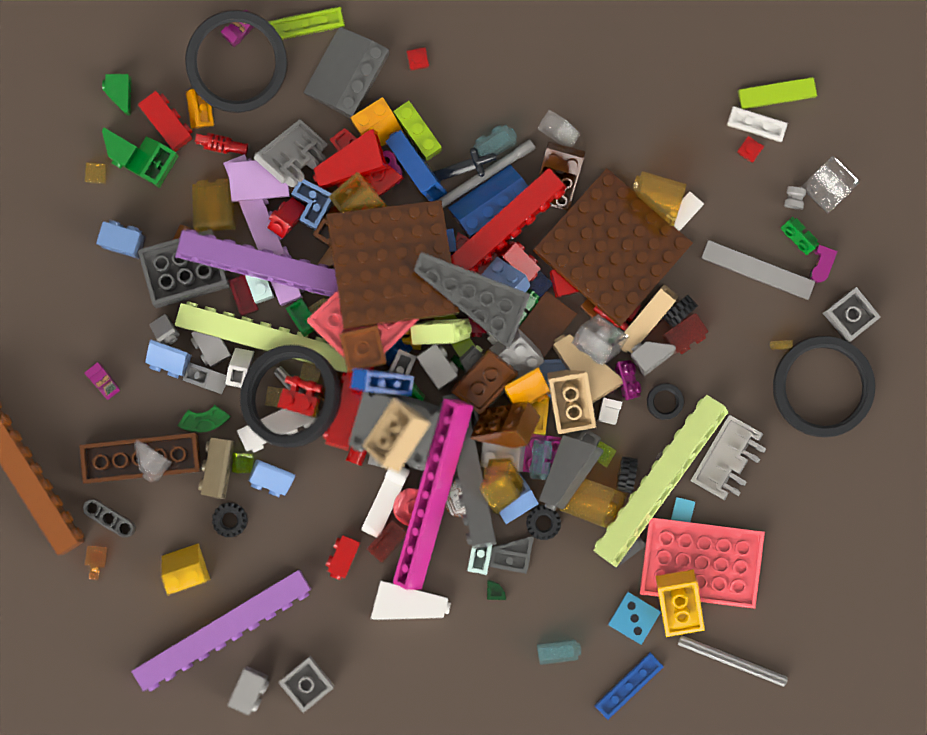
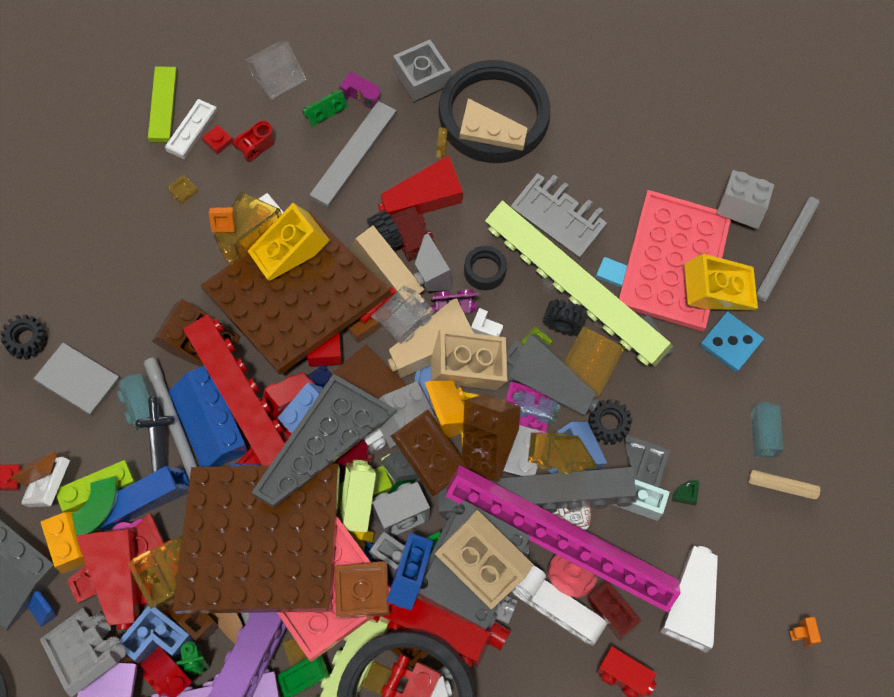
camera: 80 degrees left, 20 degrees down
clear slope [538,109,580,147] -> none
blue tile [594,652,664,720] -> none
light grey wheel [784,186,807,210] -> none
none -> black tyre [0,314,48,360]
none -> dark orange slope [10,451,57,486]
none -> white tile [21,457,70,507]
none -> blue slope [28,591,57,626]
none -> light grey tile [33,343,120,417]
none -> green tile [72,476,118,537]
none -> clear yellow tile [167,174,199,204]
none -> green hinge [176,642,210,676]
none -> orange tile [209,207,236,233]
none -> red piece [233,121,275,161]
none -> yellow slope [248,203,330,281]
none -> red slope [378,156,463,221]
none -> tan wing [459,98,527,151]
none -> light grey brick [716,170,775,229]
none -> tan axle [749,470,820,499]
none -> orange tile [789,617,821,648]

